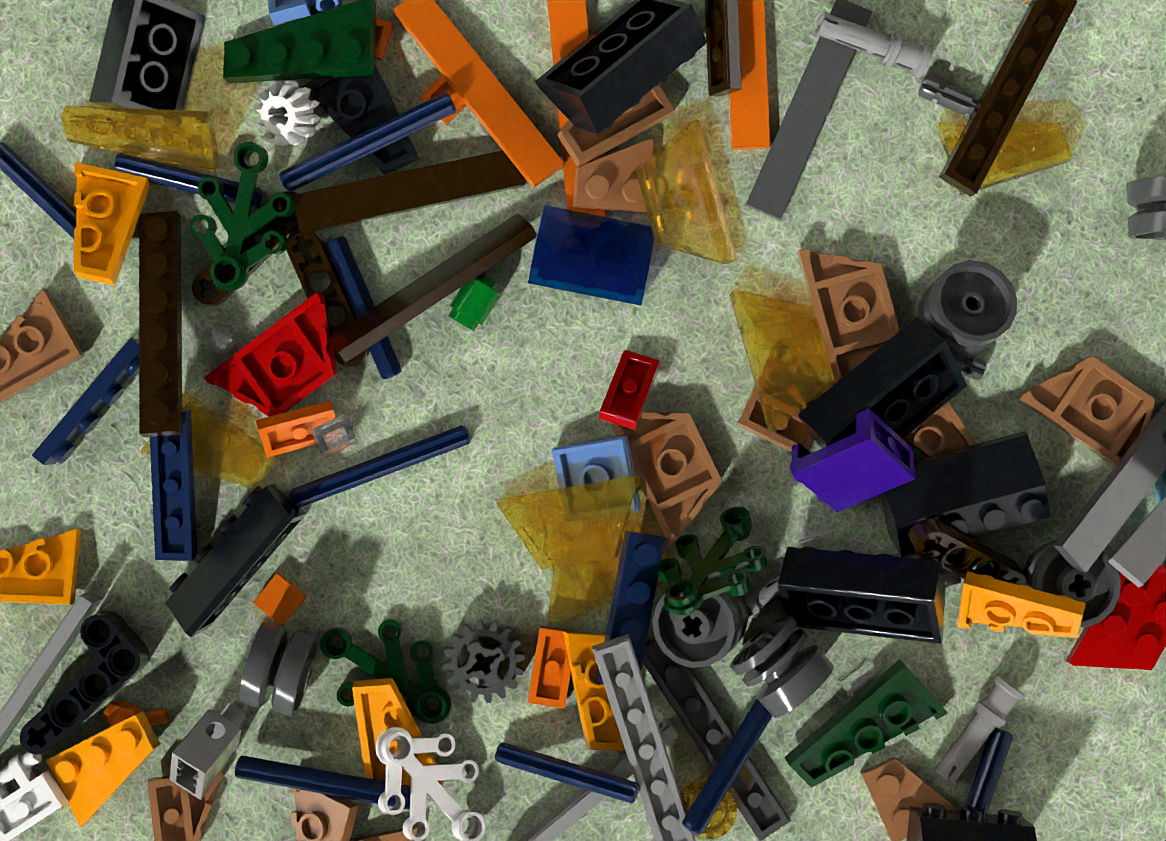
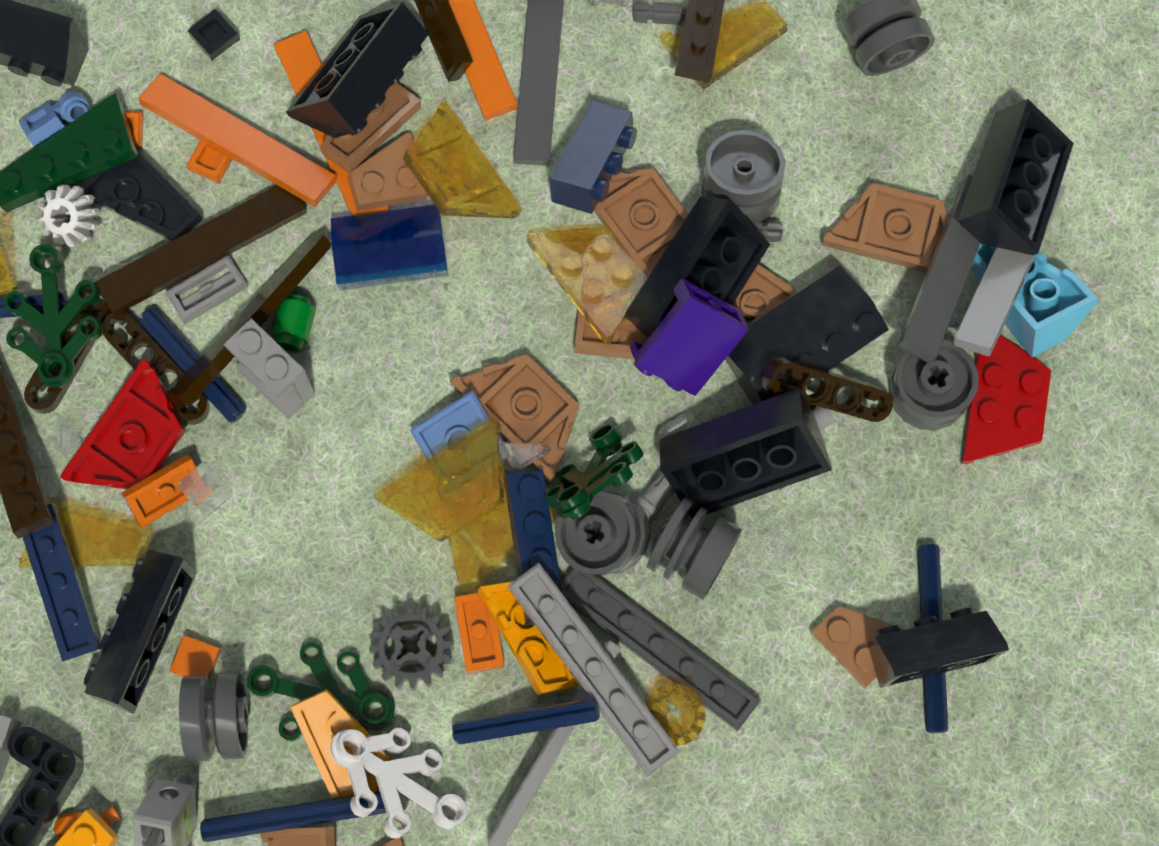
camera: 20 degrees left, 15 degrees down
dark blue axle [279,93,456,191] -> none
dark blue axle [290,425,470,508] -> none
red plate [599,350,660,430] -> none
dark blue axle [682,699,772,835] -> none
dark green wing [784,659,948,788] -> none
light grey pin [934,675,1026,784] -> none
light orange wing [957,571,1086,638] -> none
none -> light grey tile [165,255,248,324]
none -> light grey window [223,319,315,419]
none -> clear slope [499,442,552,469]
none -> dark blue brick [550,101,637,214]

